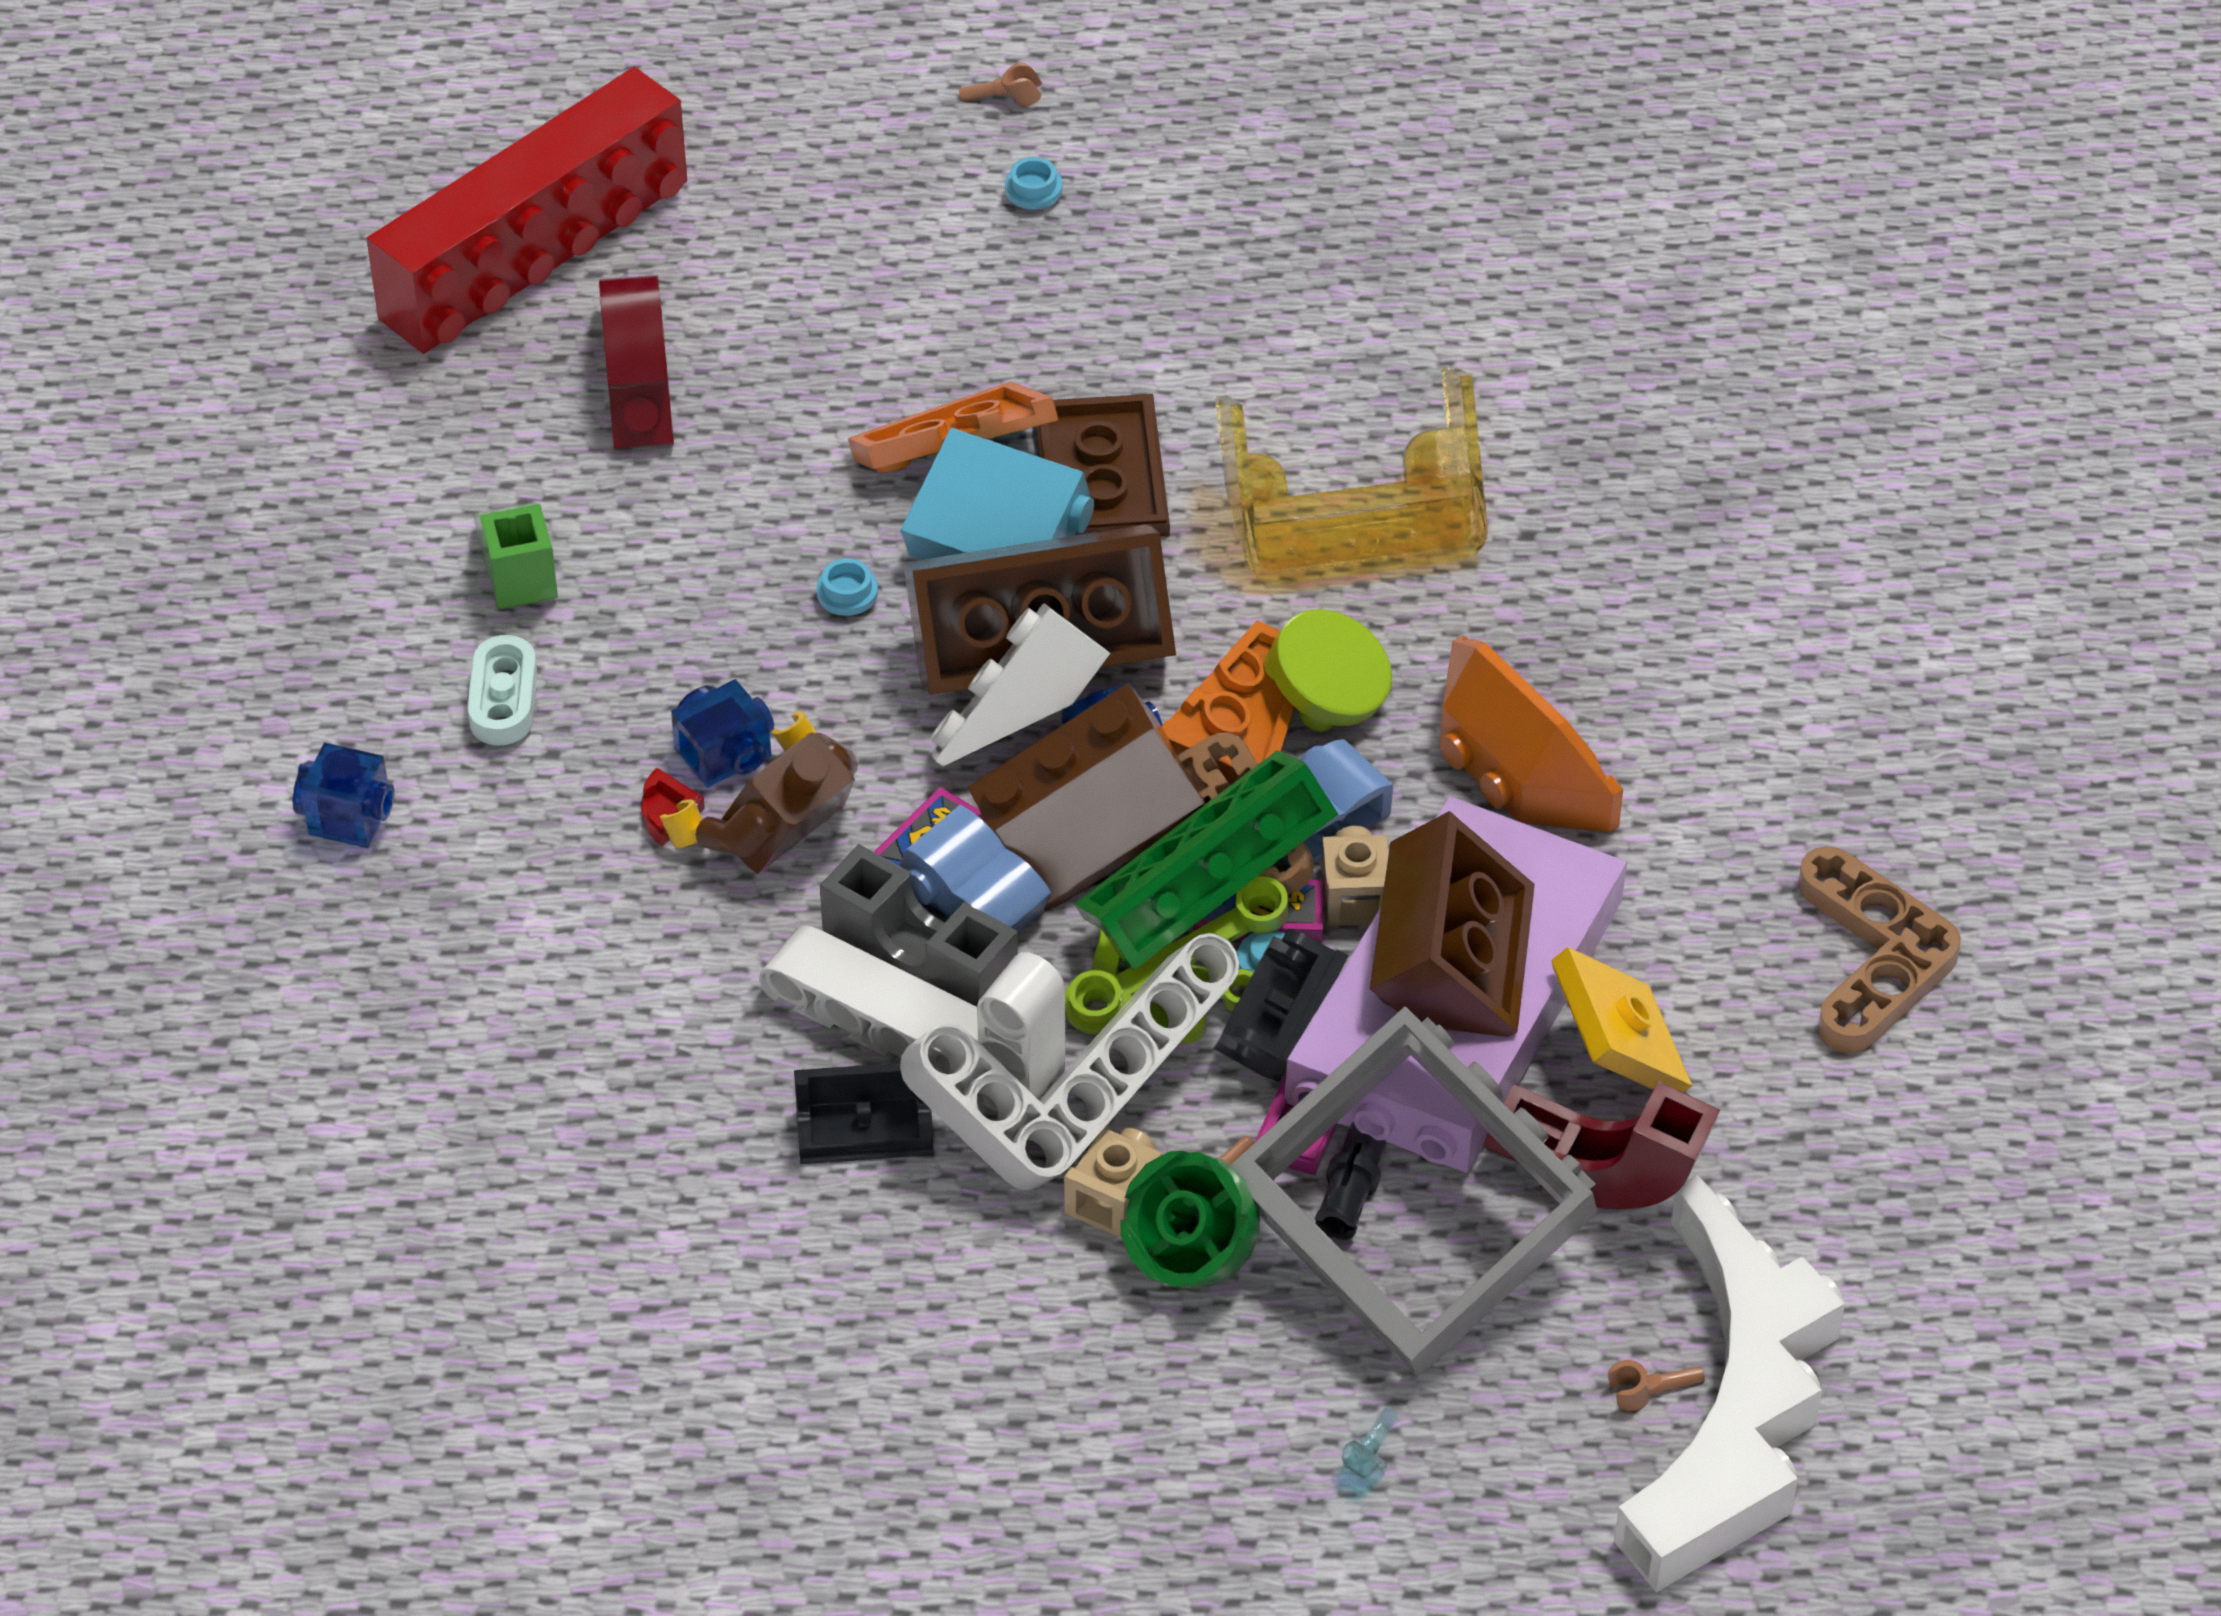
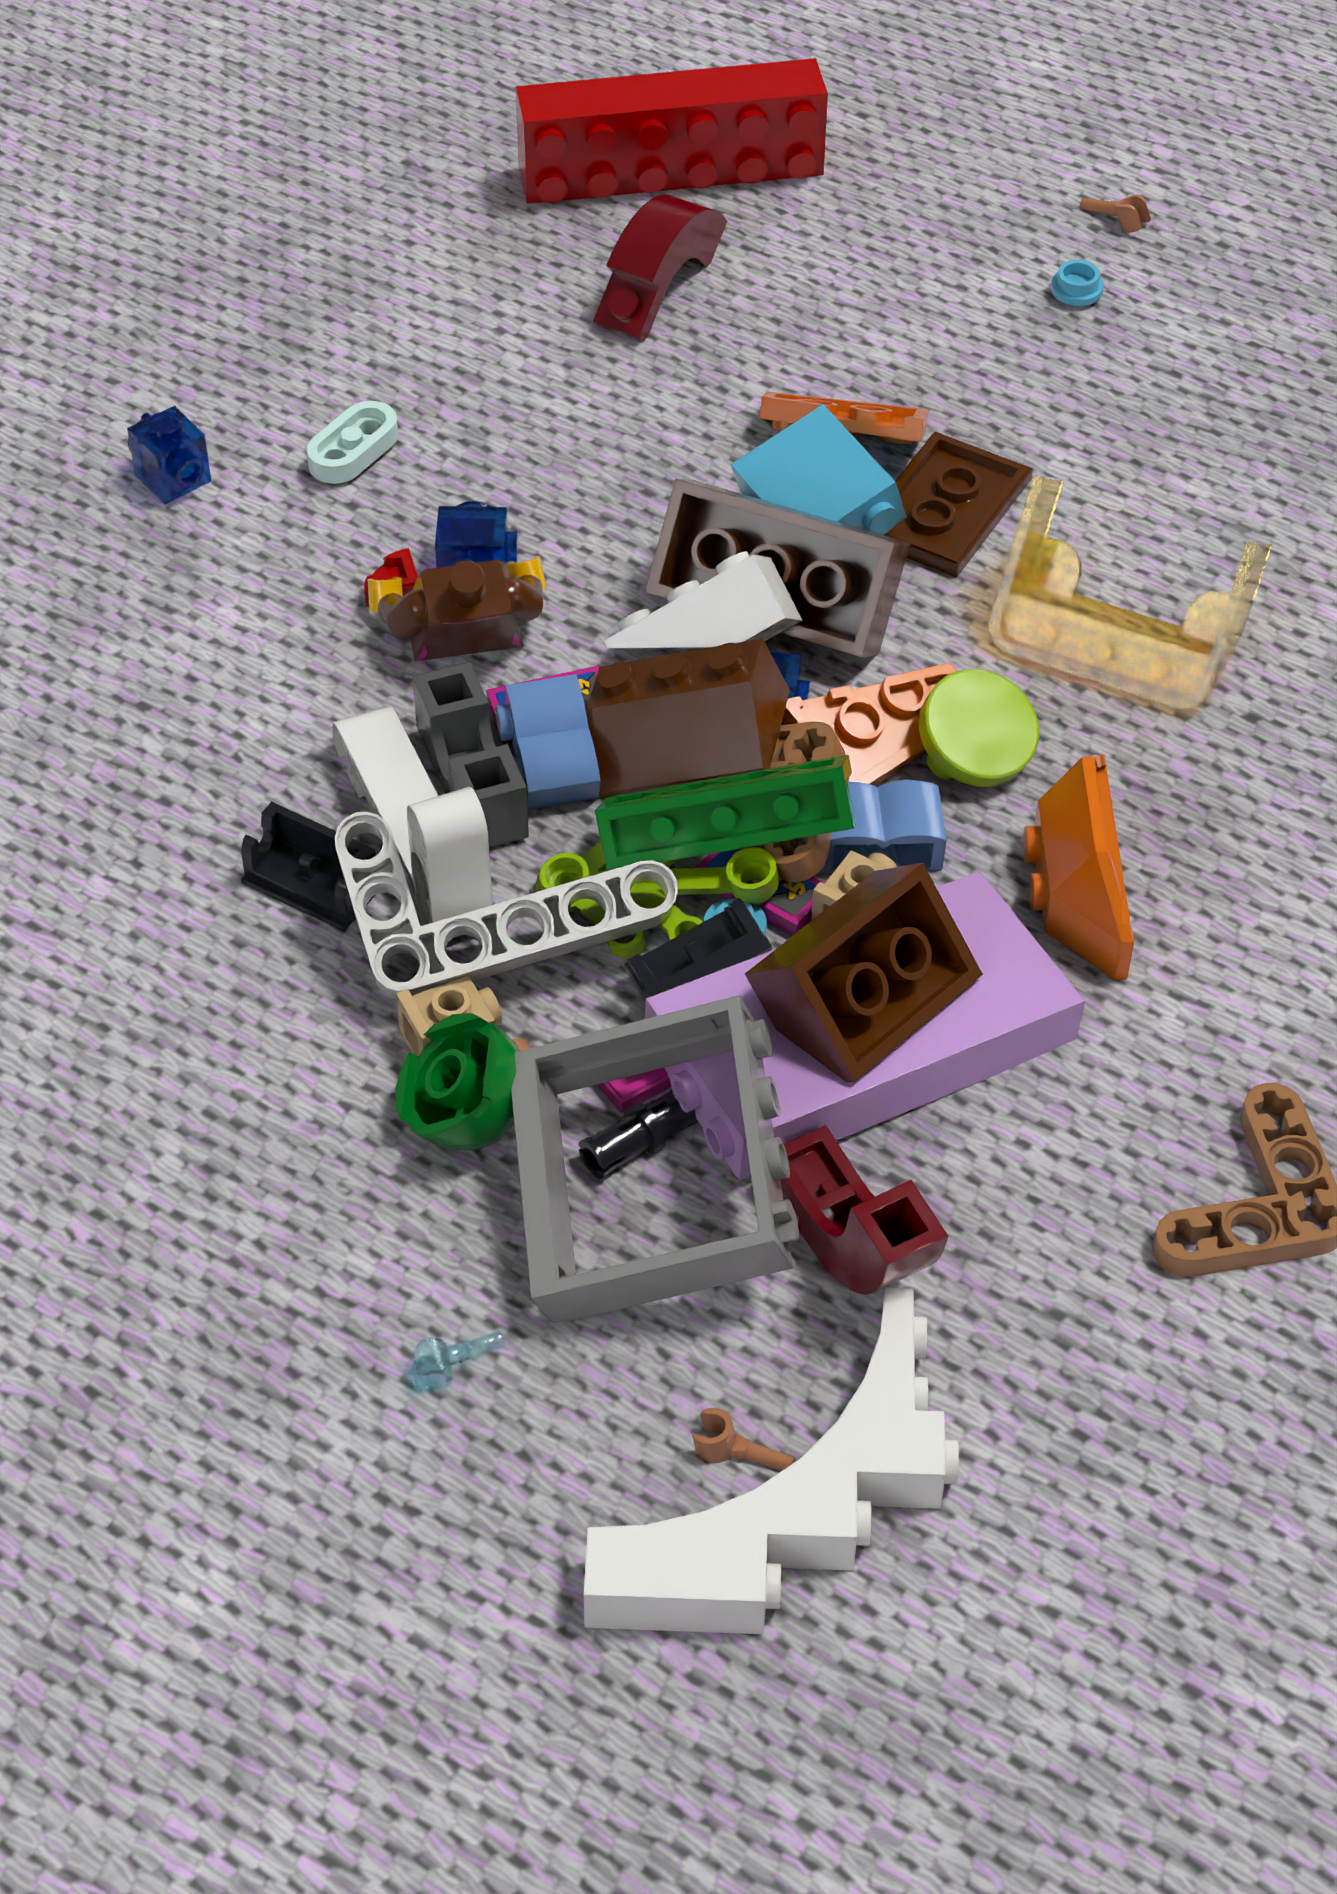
camera: 35 degrees right, 0 degrees up
bright green slope [473,502,558,609] -> none
medium azure plate [816,558,878,616] -> none
yellow plate [1551,947,1692,1093] -> none

